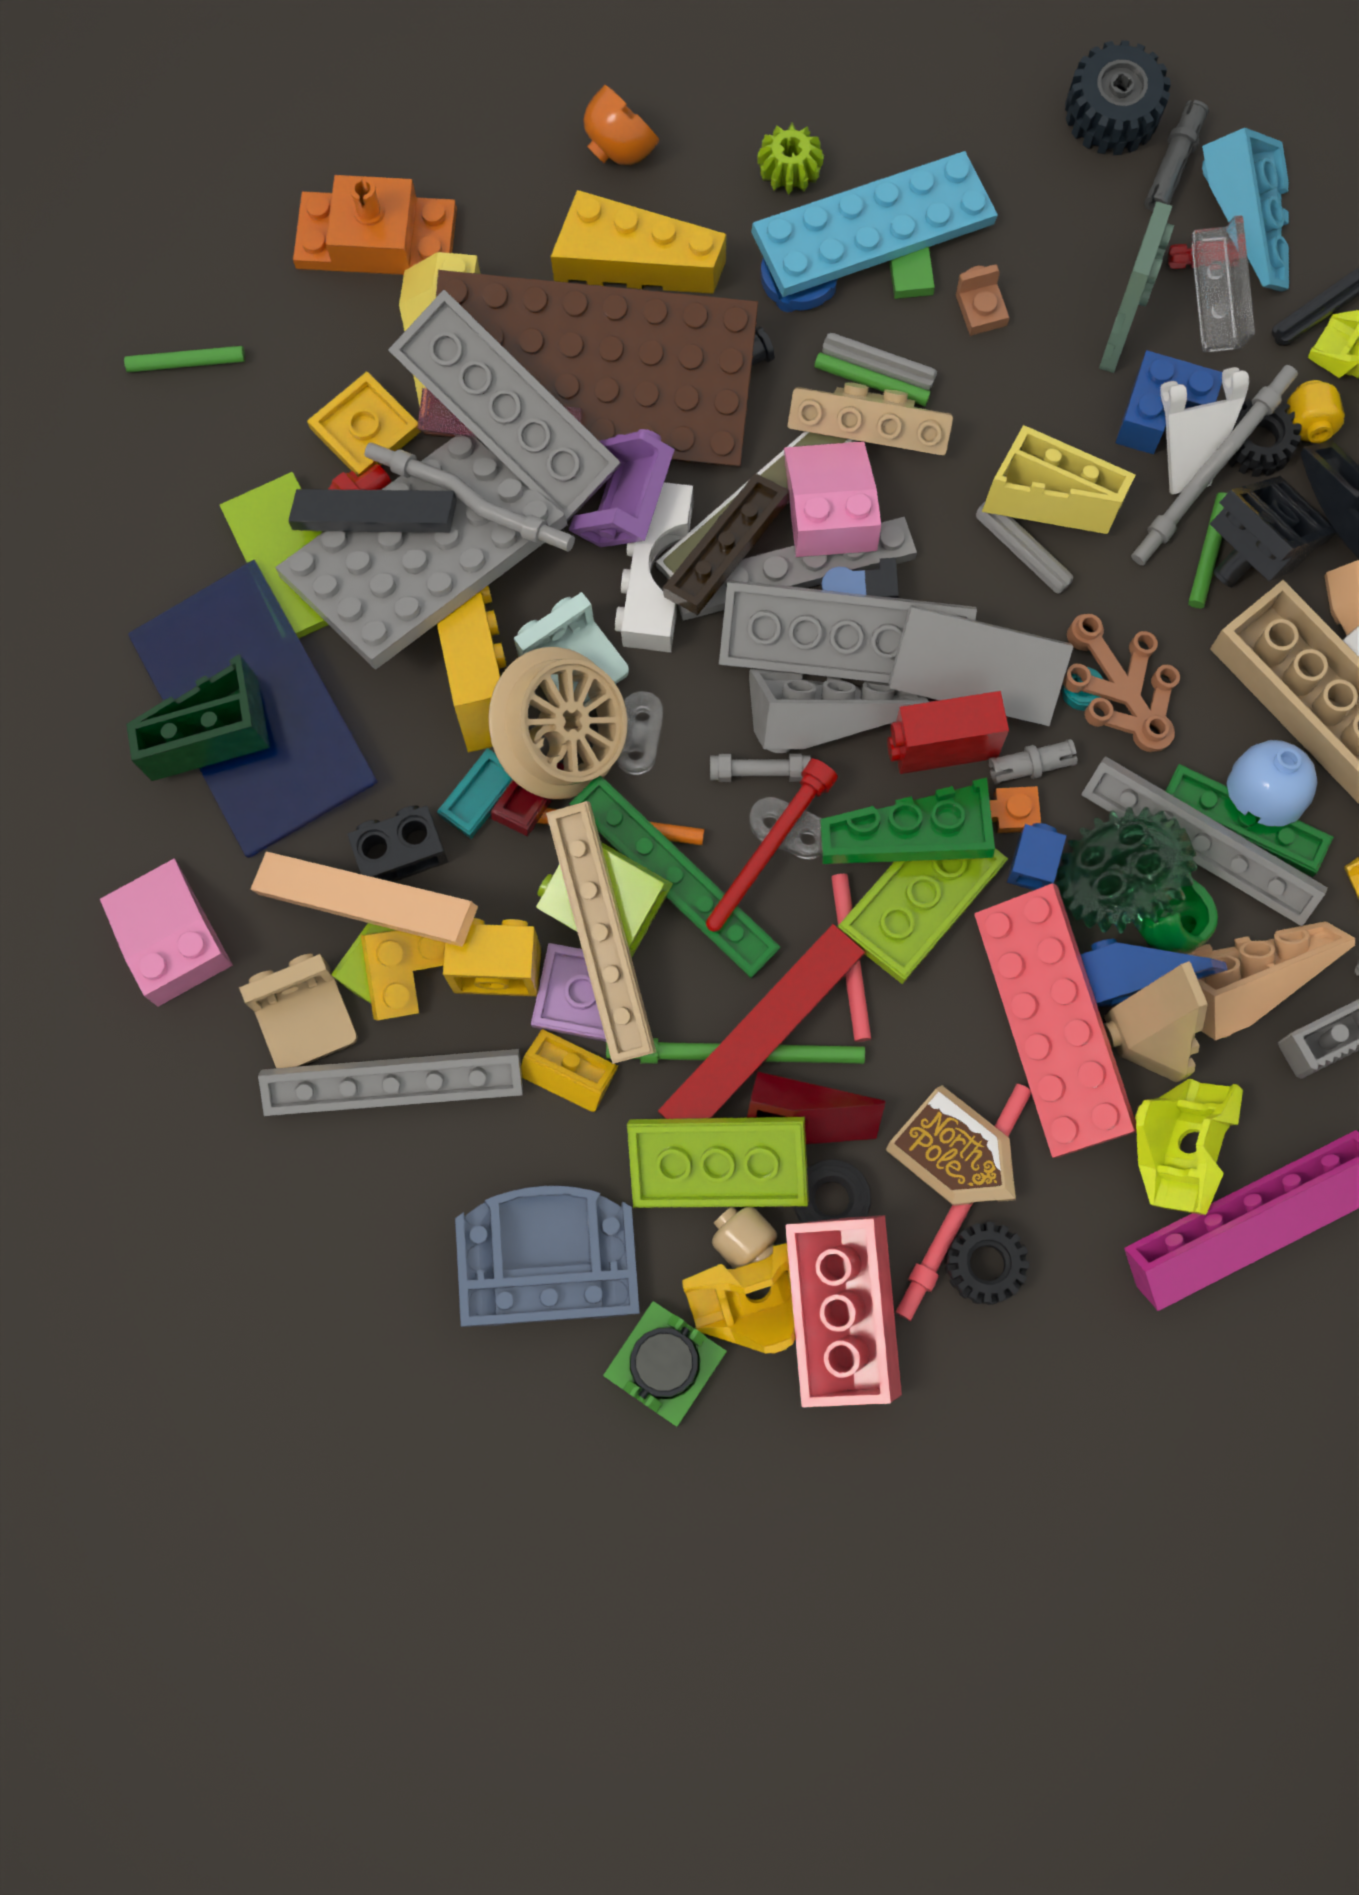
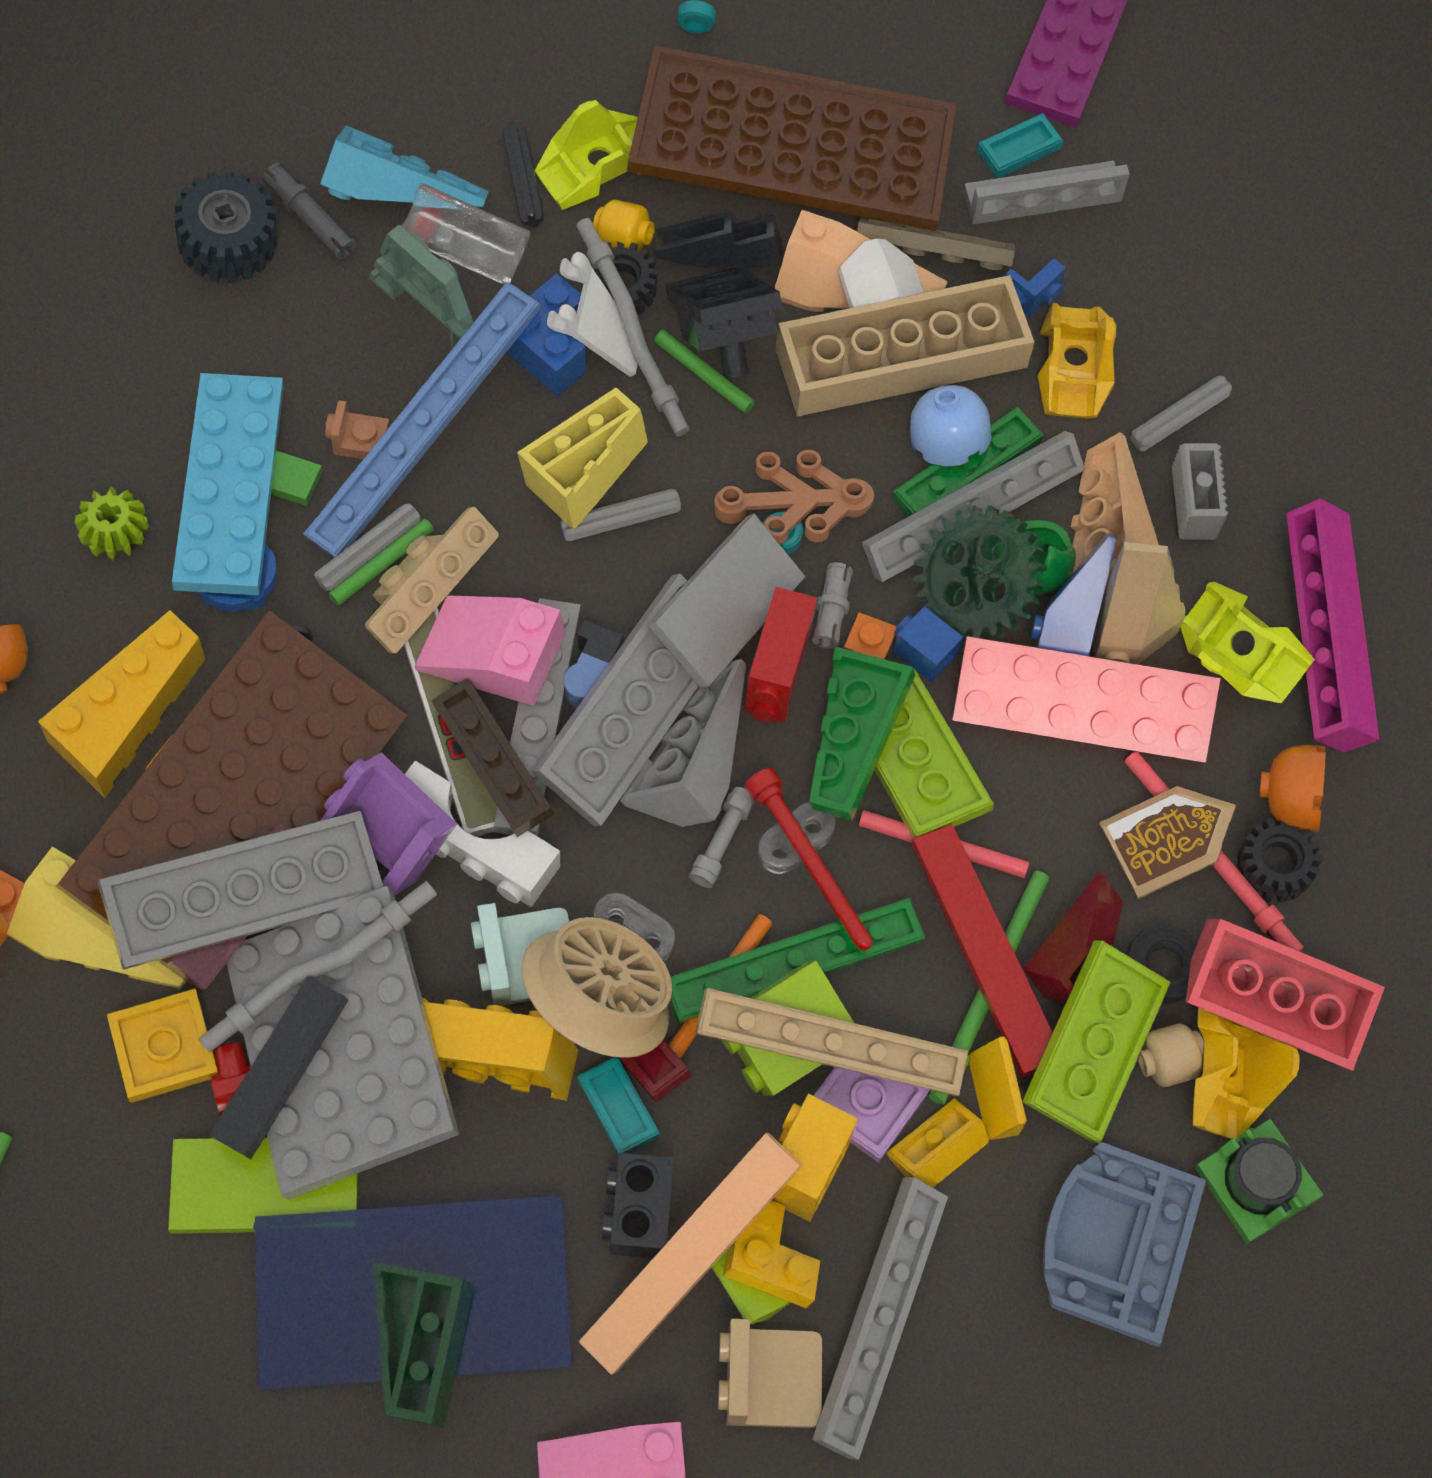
camera: 75 degrees left, 10 degrees down
none -> medium blue tile [303,281,541,558]
none -> yellow slope [969,1037,1027,1140]
none -> orange cylinder [1260,745,1326,832]

